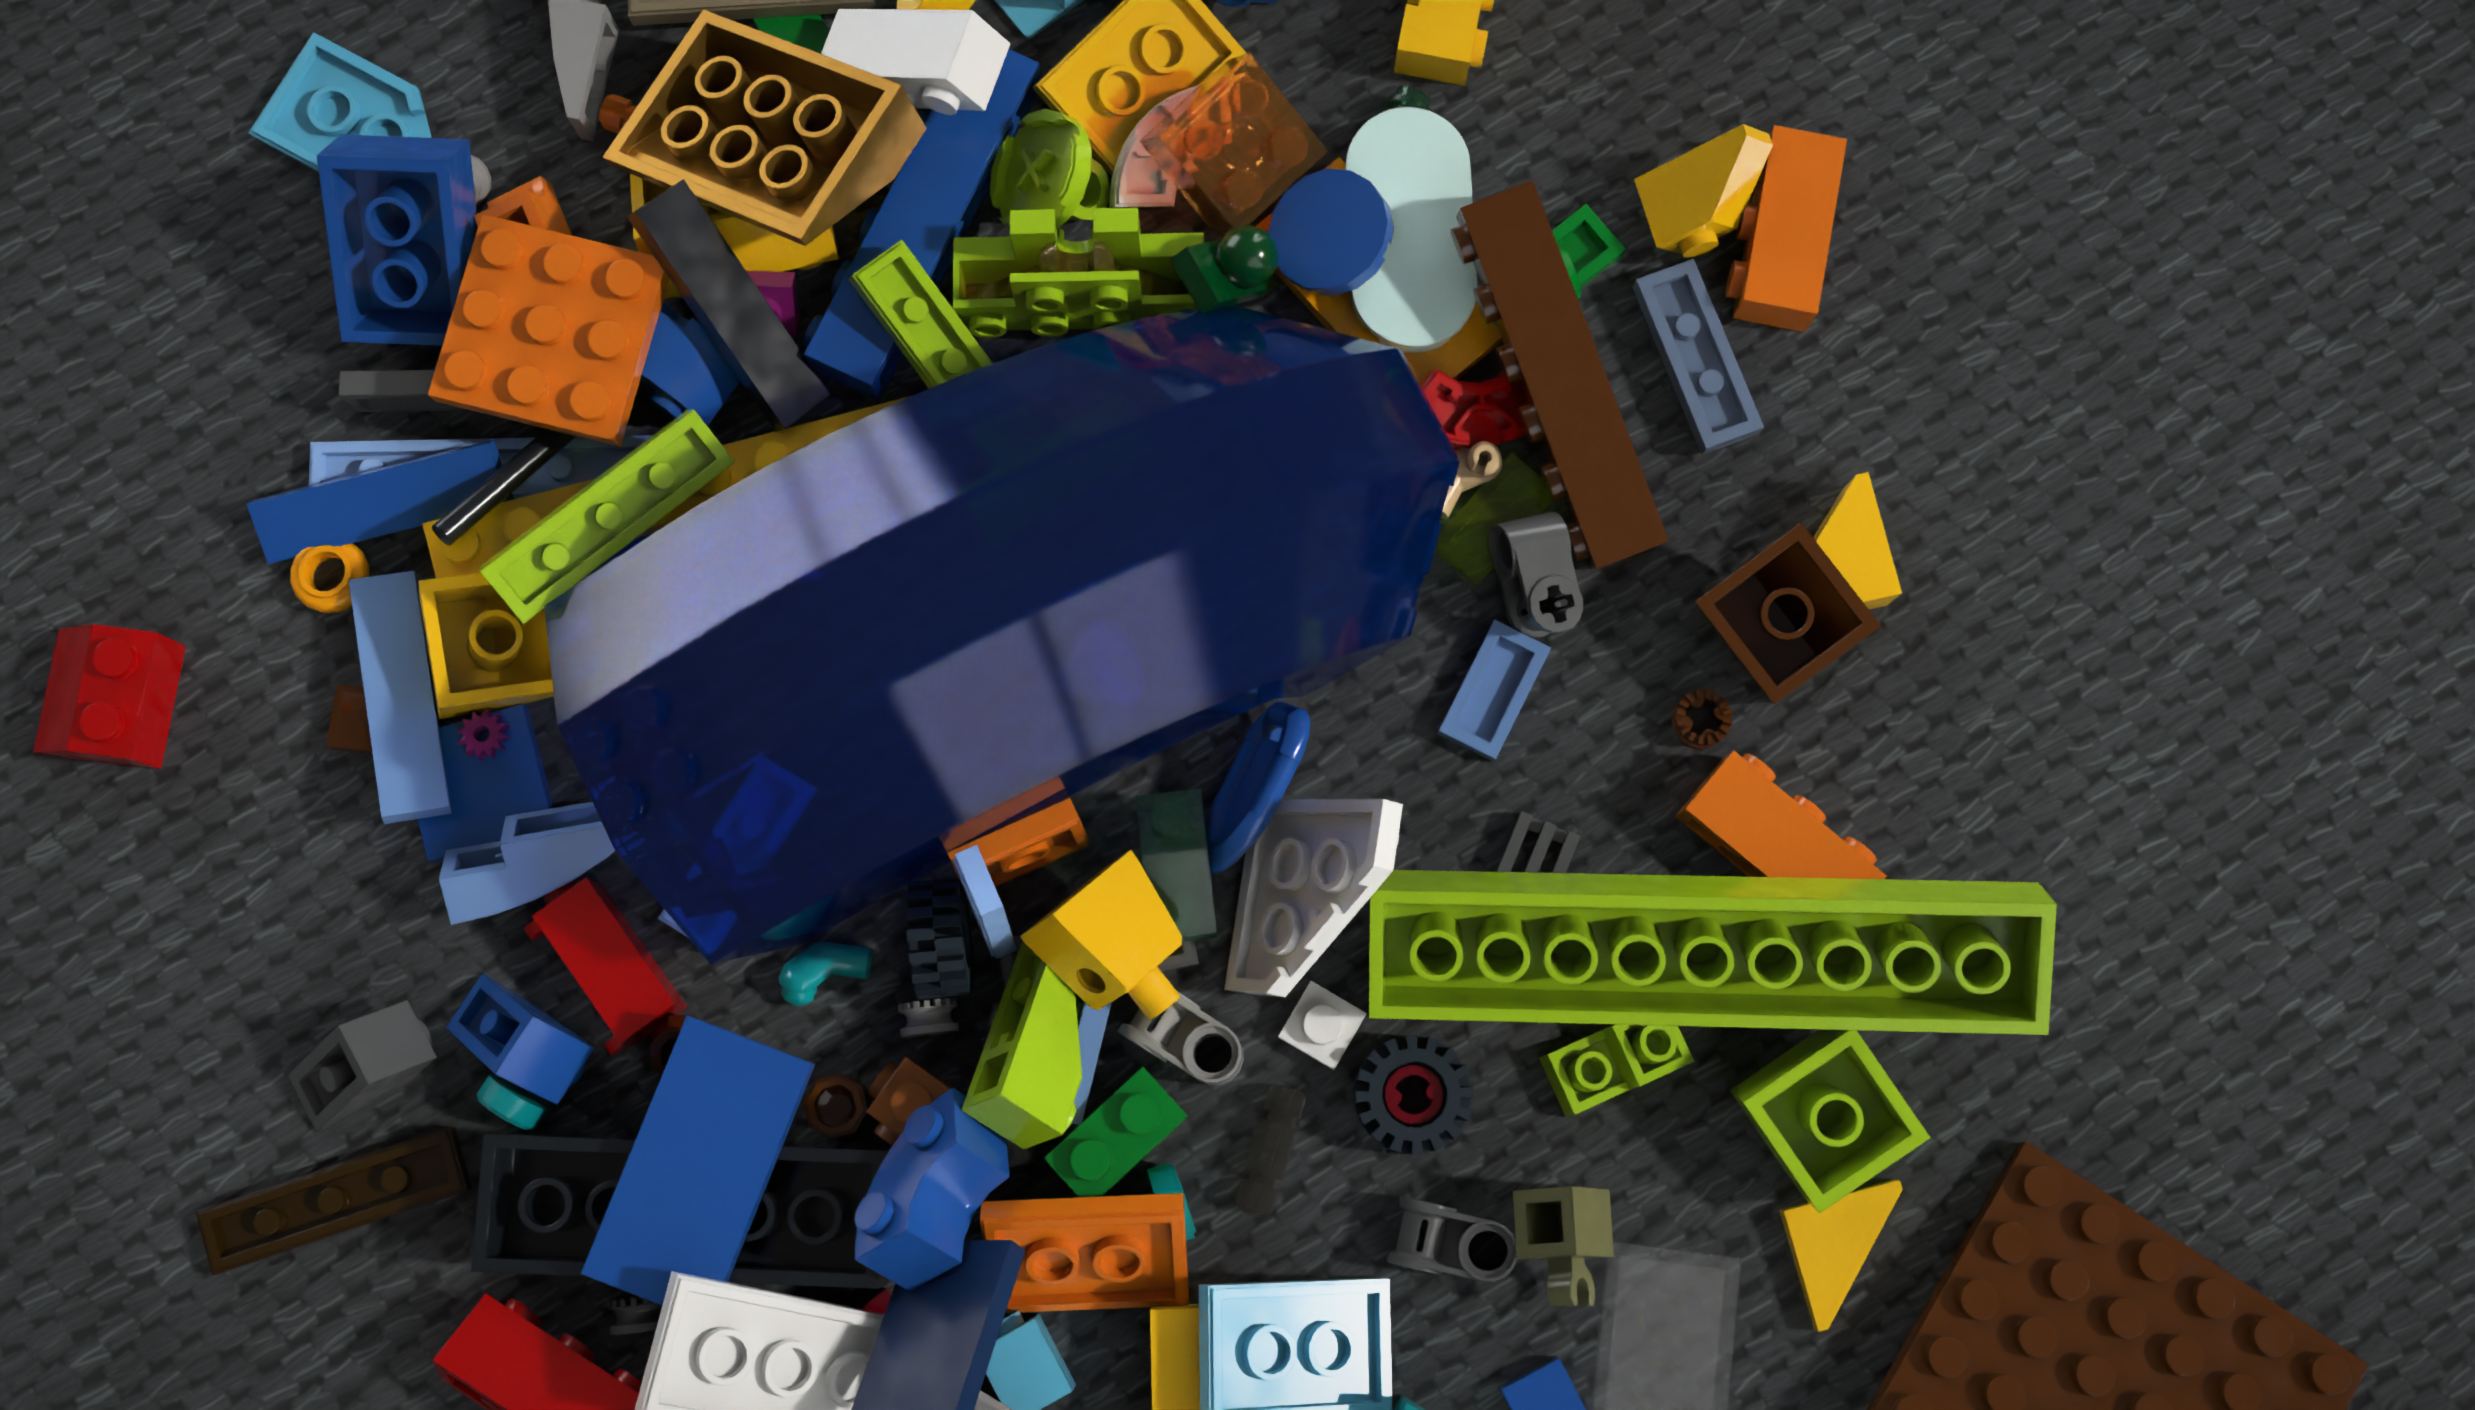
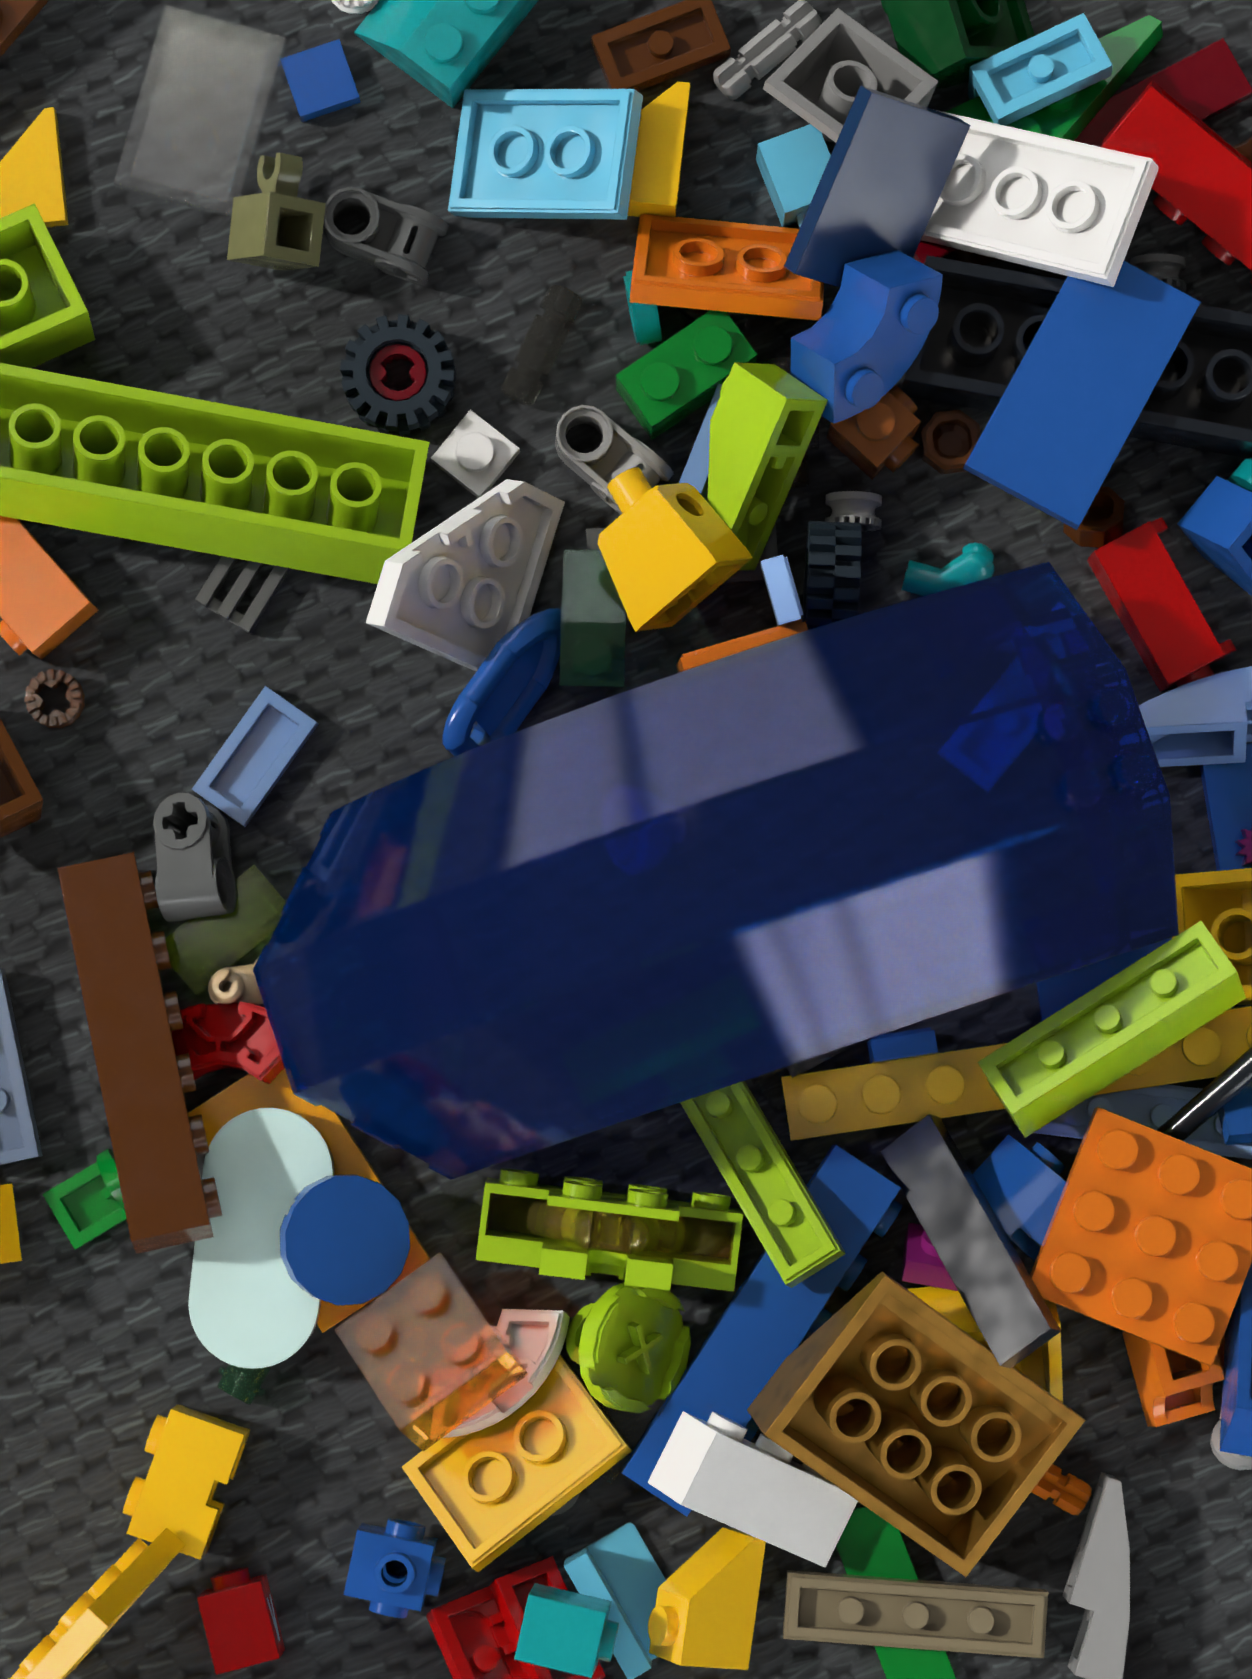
camera: 170 degrees left, 5 degrees up
dark green tile [1171,225,1279,314] -> none
lime slope [1539,1024,1695,1117] -> none

